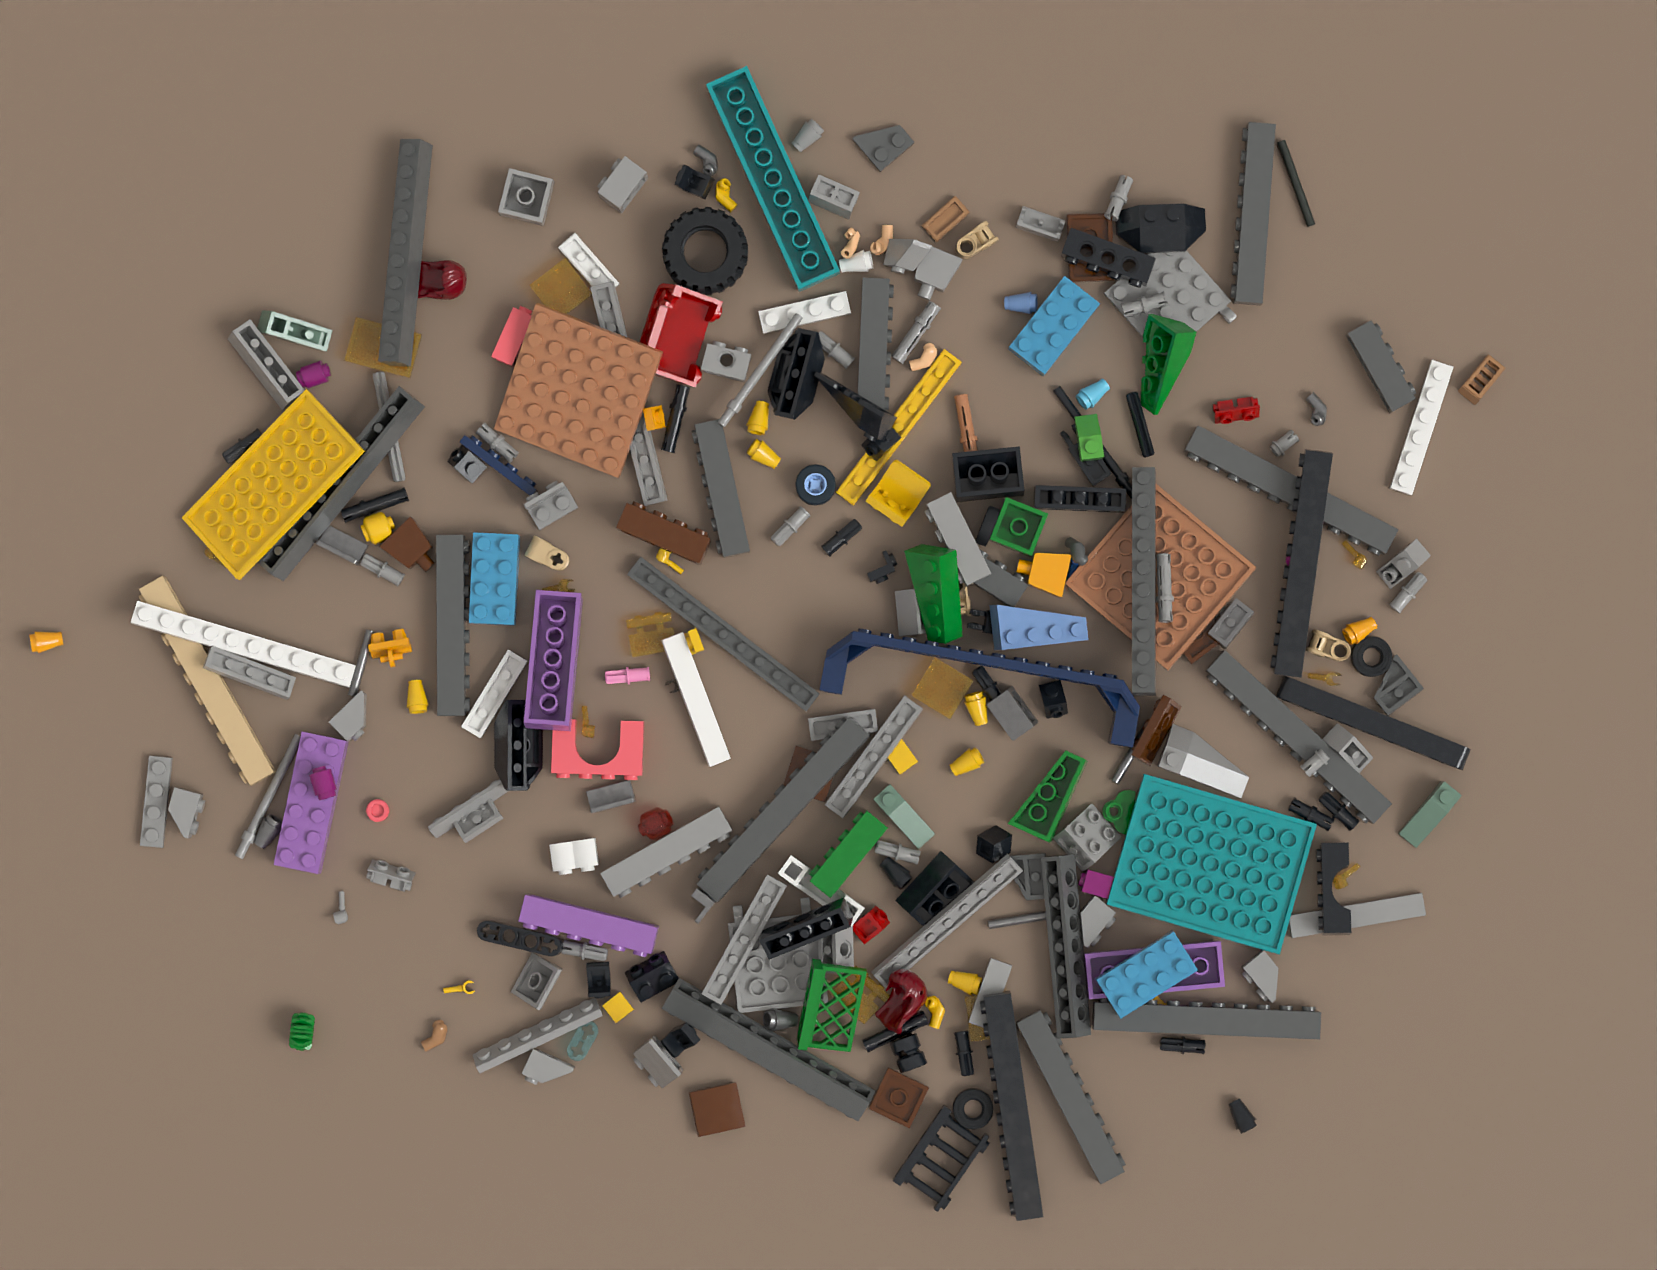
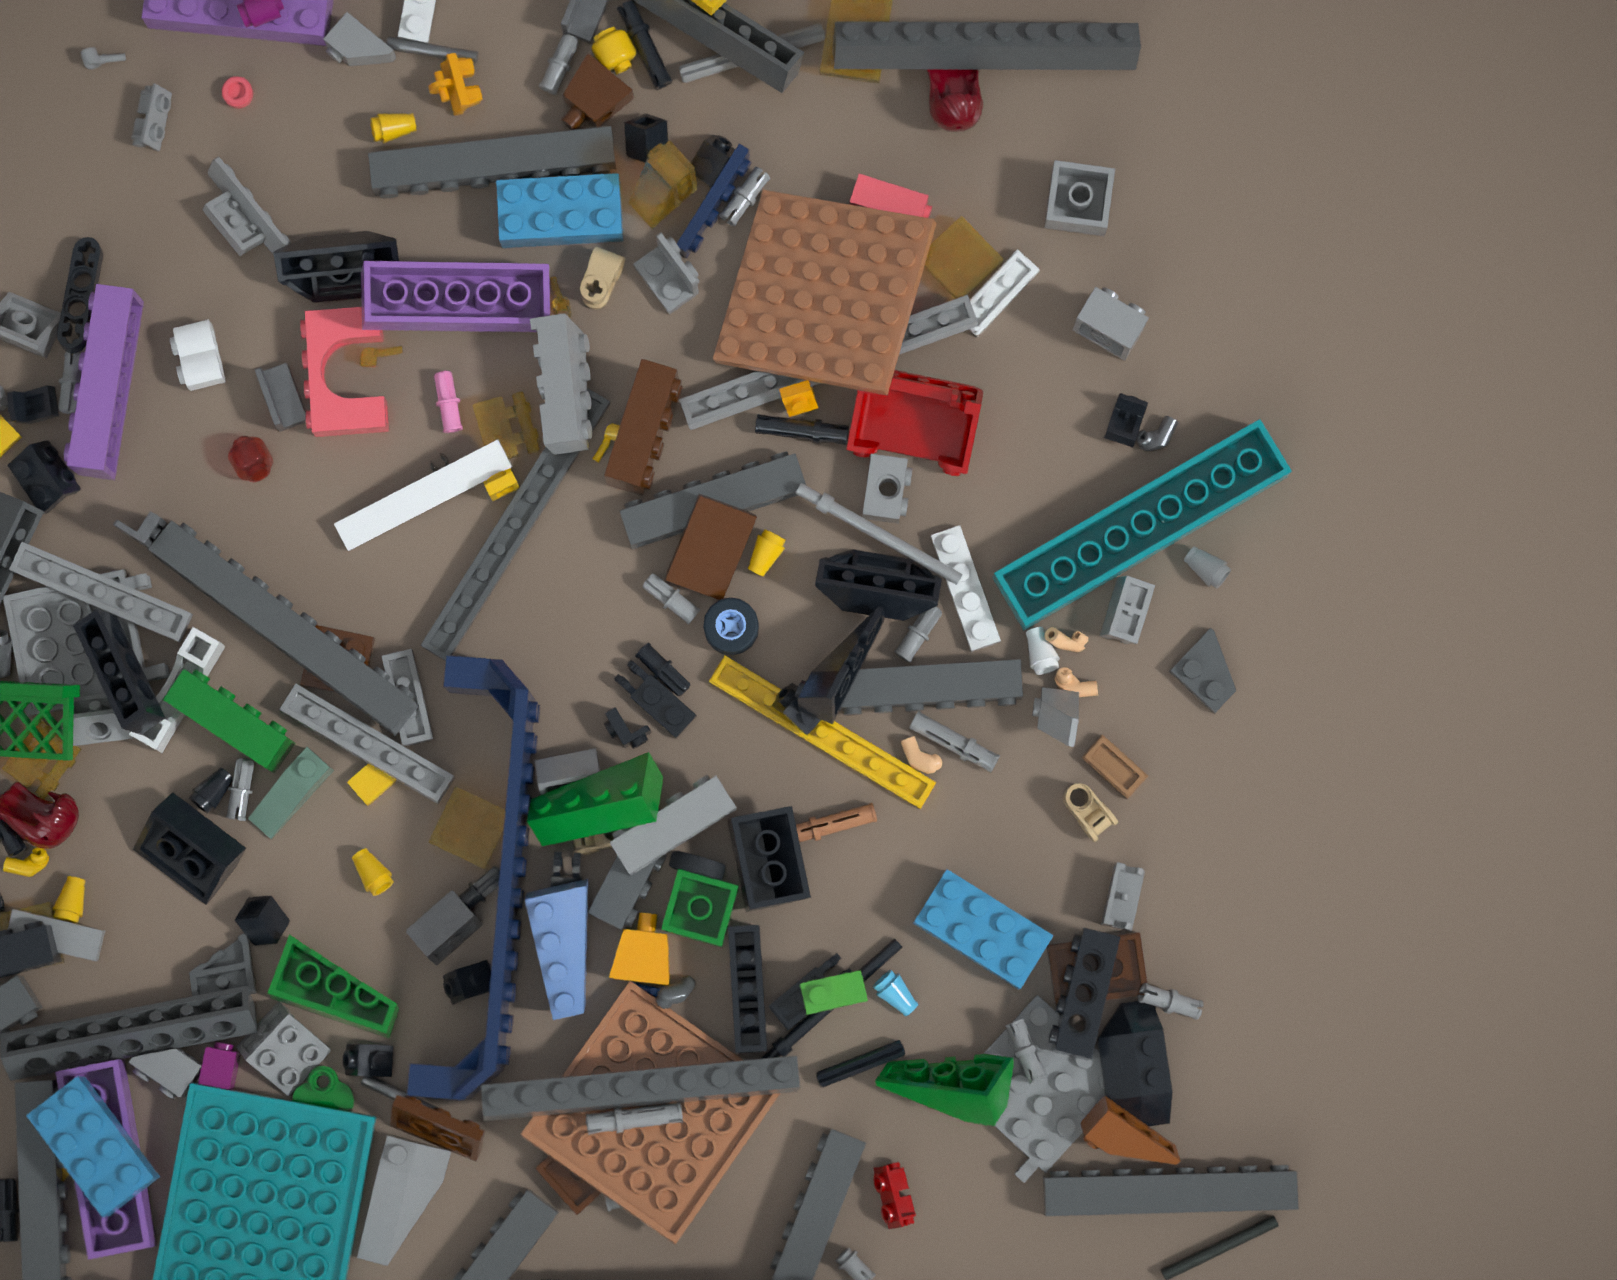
camera: 85 degrees right, 5 degrees down
yellow hand [443,980,475,994] -> none
white plate [461,650,528,738] -> none
light grey brick [600,807,732,898] -> none
black tyre [662,207,748,295] -> none
yellow arm [715,178,738,213] -> none
yellow cone [746,401,769,436] -> none
red bracket [852,906,890,945] -> none
yellow bracket [866,460,931,527] -> none
light grey tile [871,854,1023,988] -> none
light grey torso [914,246,963,301] -> none
yellow cone [964,691,988,726] -> none
flat silver bar [988,911,1047,929] -> none
medium blue cone [1004,292,1038,314] -> none
flat silver panel [1208,598,1254,649] -> none
none -> black bracket [342,1044,394,1077]
none -> light grey wedge [530,313,592,455]
none -> black hinge [614,660,697,739]
none -> black panel [624,113,669,164]
none -> clear yellow wedge [628,140,697,229]
none -> reddish brown tile [665,494,757,600]
none -> dark orange slope [1080,1095,1181,1165]

